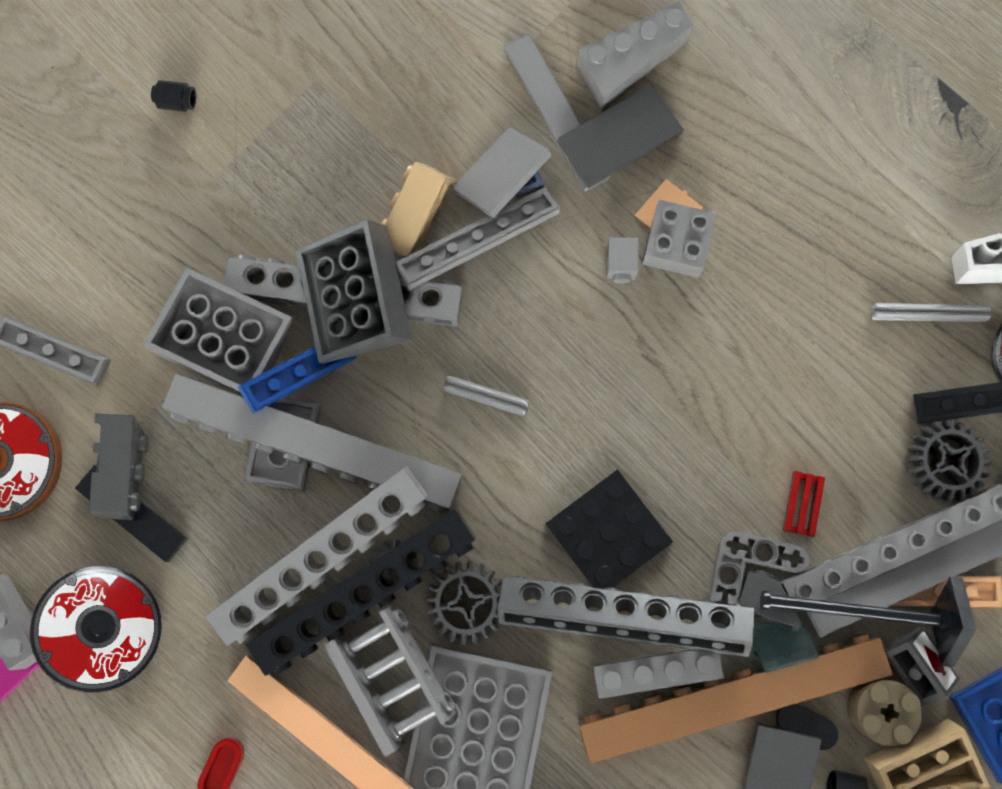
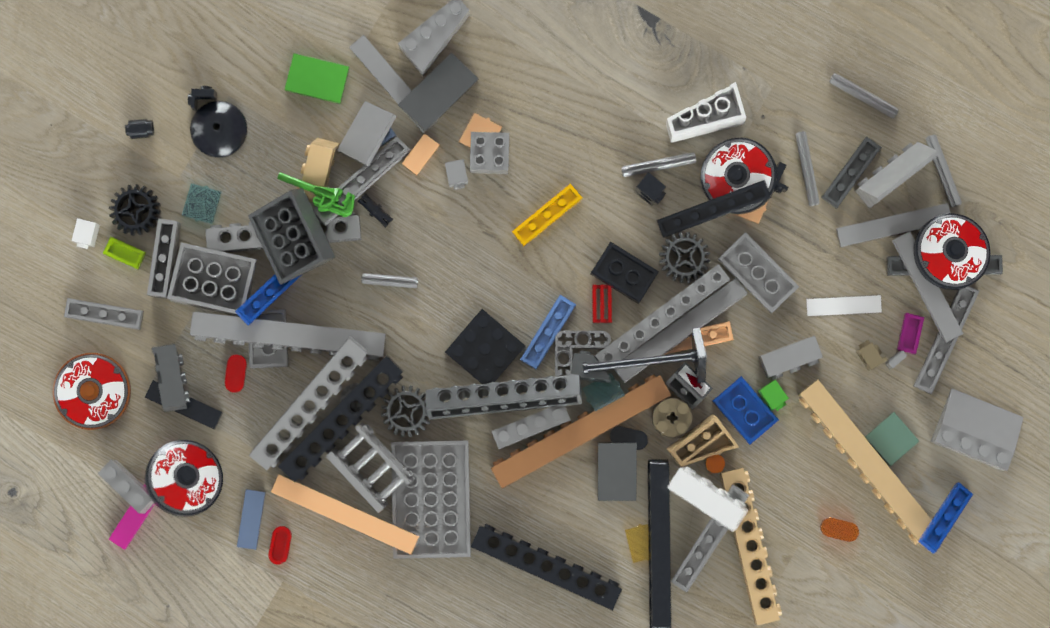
camera: 20 degrees left, 5 degrees up
none -> white brick [72,218,100,249]
none -> lime tile [103,236,146,270]
none -> black gear [109,184,161,236]
none -> light grey brick [147,219,181,299]
none -> clear light blue piece [182,183,222,224]
none -> black bracket [188,86,217,111]
none -> black dish [190,101,248,158]
none -> red tile [225,354,247,393]
none -> sand blue tile [237,489,266,550]
none -> bright green piece [277,172,355,217]
none -> bright green tile [285,53,349,104]
none -> black pin [357,193,393,228]
none -> light nougat tile [402,133,440,175]
none -> yellow tile [512,183,583,246]
none -> medium blue tile [520,295,576,370]
none -> black tile [590,241,659,304]
none -> black brick [634,172,666,206]

